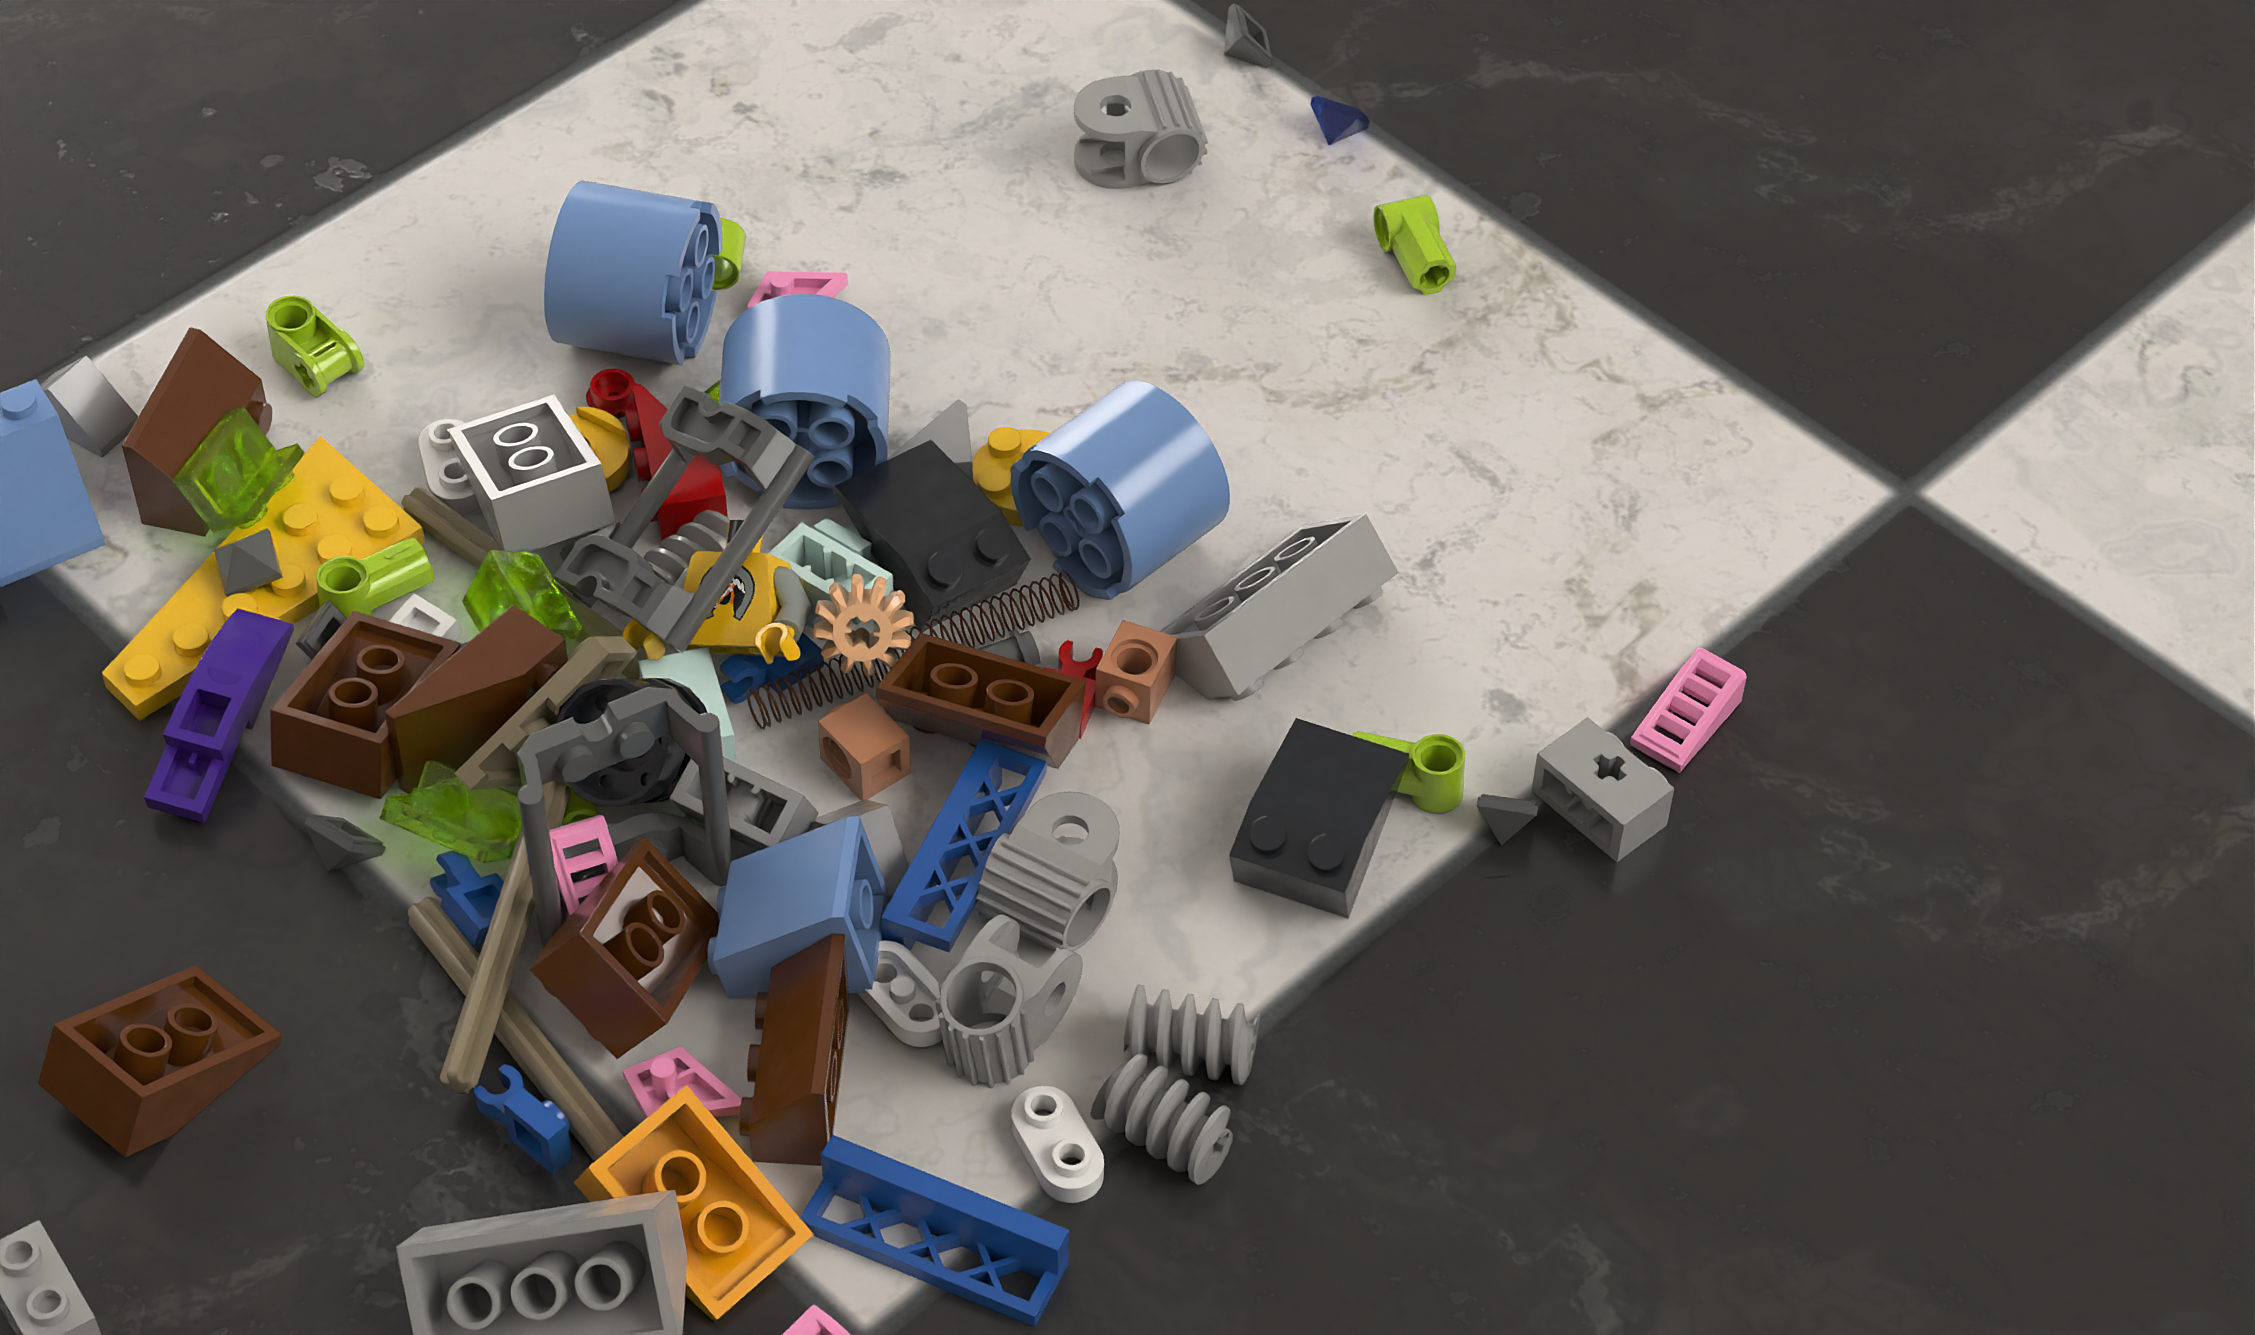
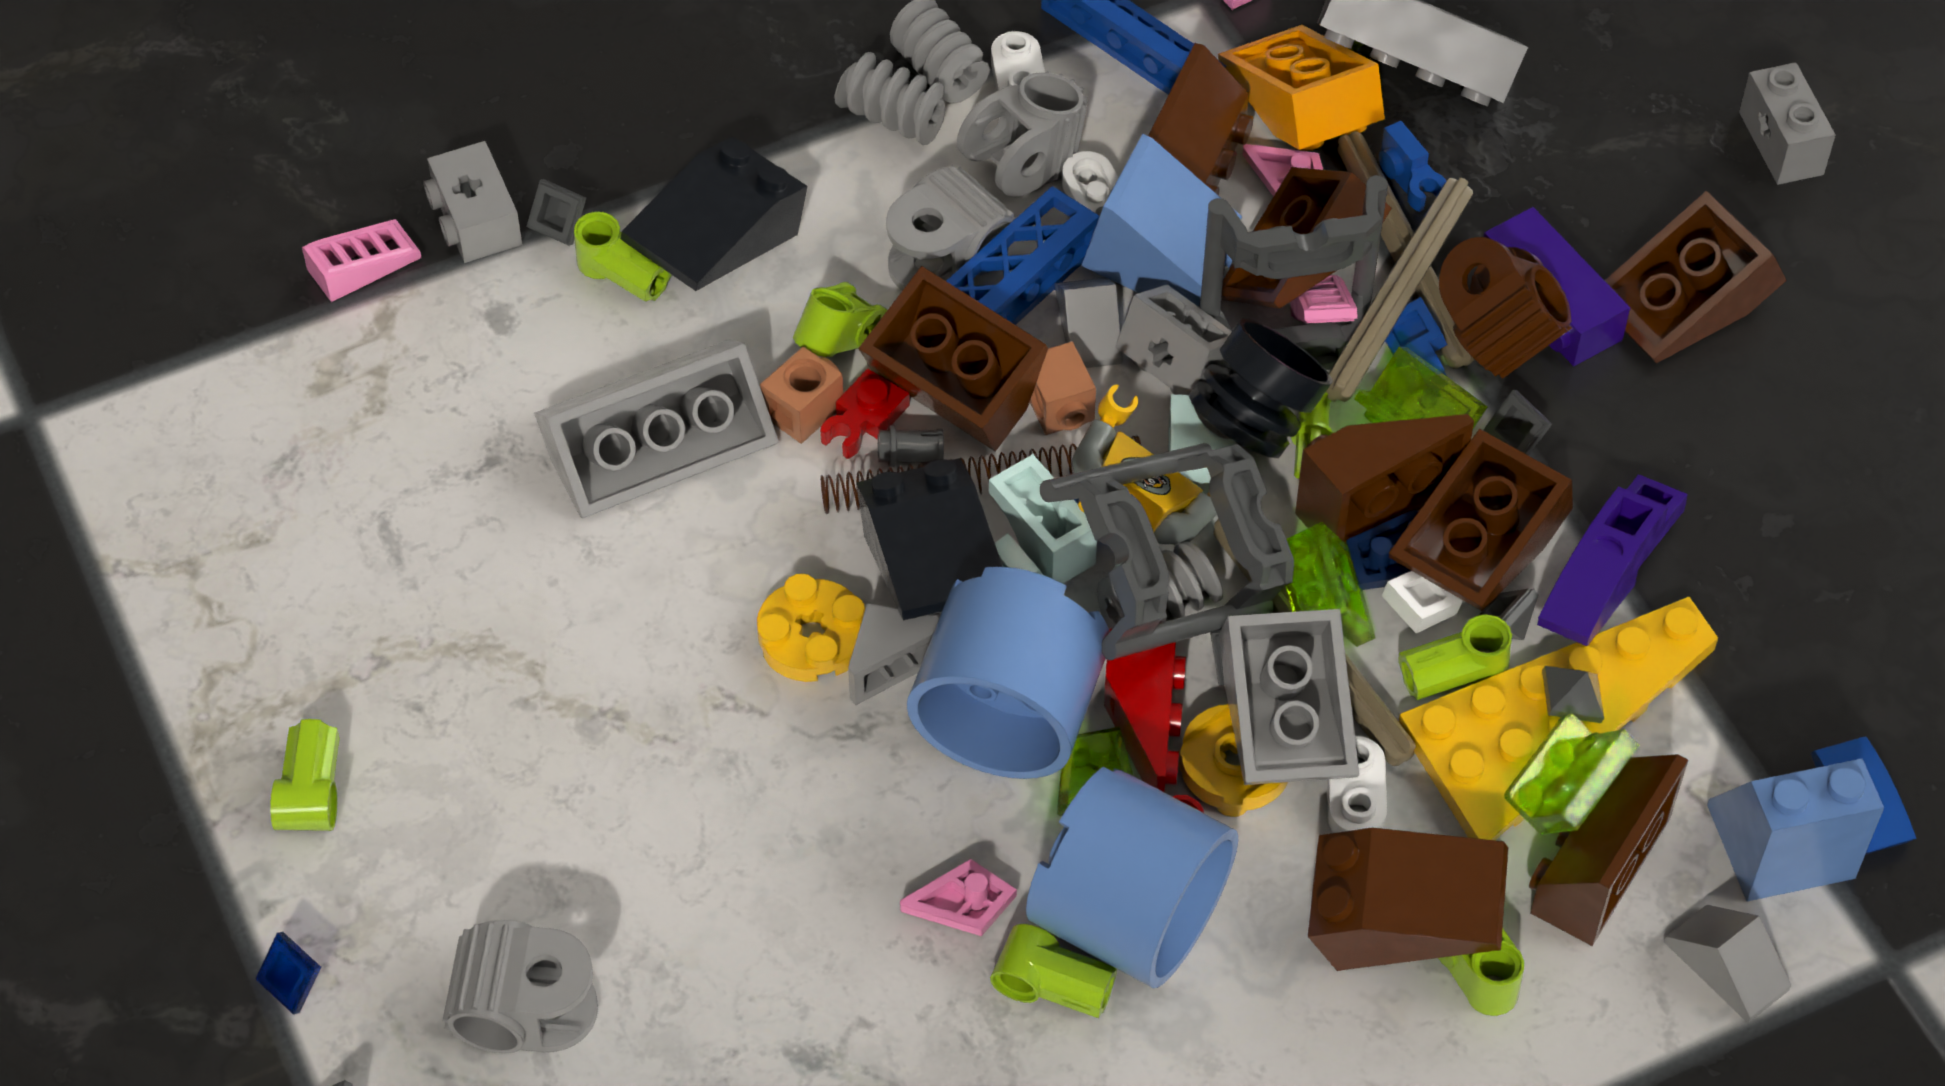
camera: 160 degrees left, 5 degrees up
dark tan wing [454,636,638,790] -> none
light nougat gear [813,573,914,677] -> none
medium blue brick [1011,381,1230,600] -> none
none -> lime piece [793,282,887,357]
none -> reddish brown slope [1308,827,1509,971]
none -> reddish brown piece [1439,237,1572,379]
none -> dark purple brick [1483,207,1630,367]

